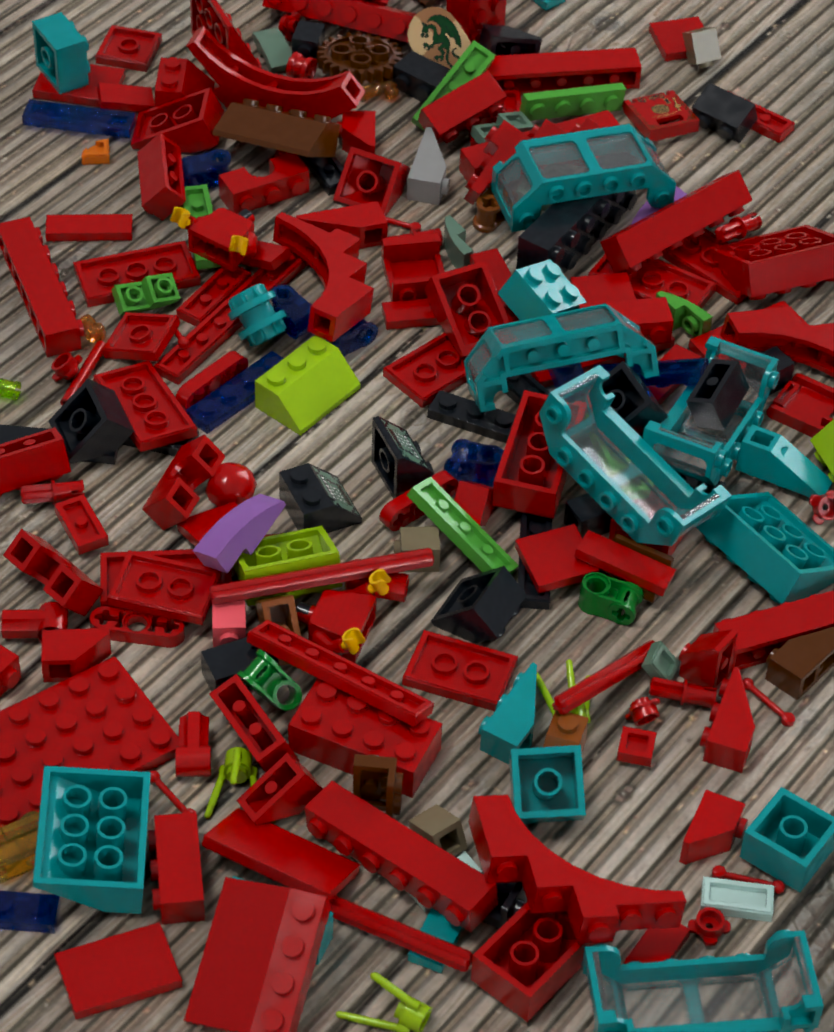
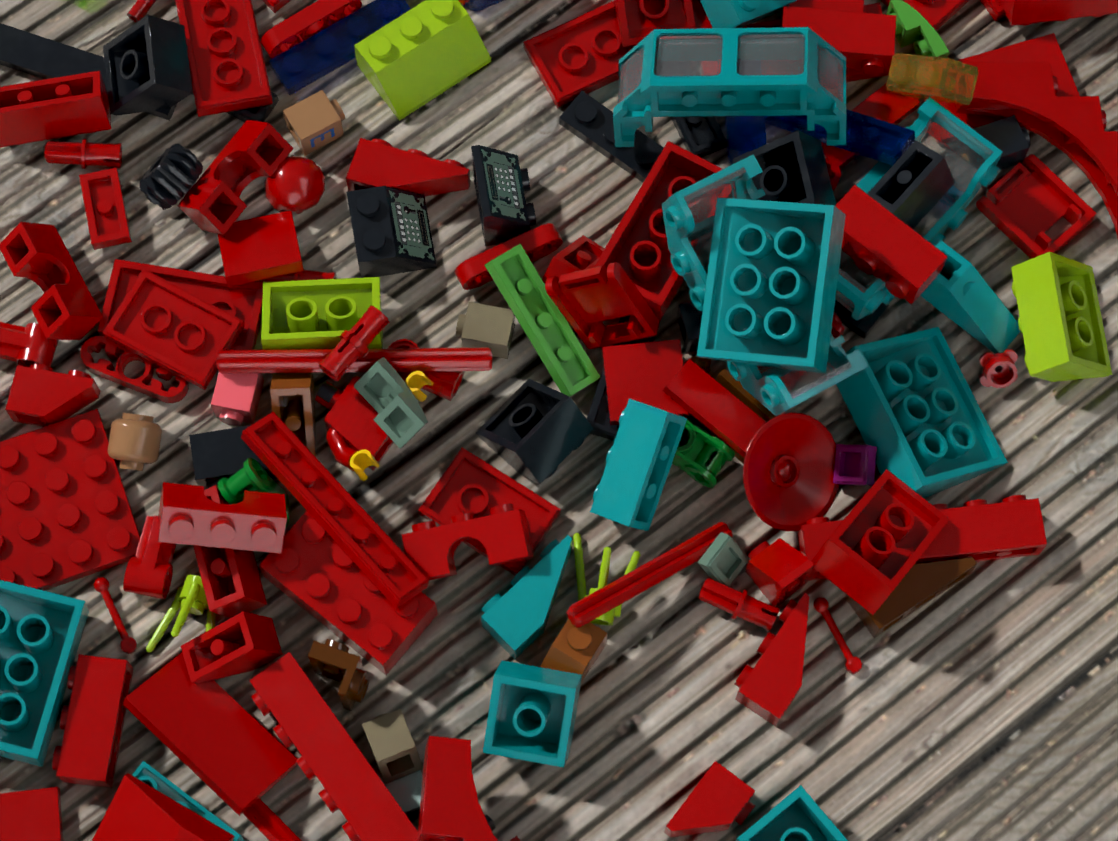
camera: 15 degrees right, 25 degrees up
medium lavender slope [192,494,286,574] -> none
clear blue piece [444,439,504,487] -> none
red plate [616,726,657,767] -> none
red plate [625,697,660,726] -> none
none -> medium nougat head [108,413,162,471]
none -> black gear [139,143,203,210]
none -> red arch [158,482,287,554]
none -> medium nougat brick [283,89,345,156]
none -> red pin [319,305,390,382]
none -> red slope [346,138,470,197]
none -> sand green slope [354,357,428,449]
none -> red arch [401,504,534,581]
none -> red container [545,262,660,349]
none -> teal brick [590,399,687,531]
none -> teal slope [697,197,846,373]
none -> red hat [743,412,839,531]
none -> red slope [811,469,950,615]
none -> magenta tile [833,444,877,486]
none -> red brick [835,185,948,305]
none -> clear yellow brick [886,53,979,105]

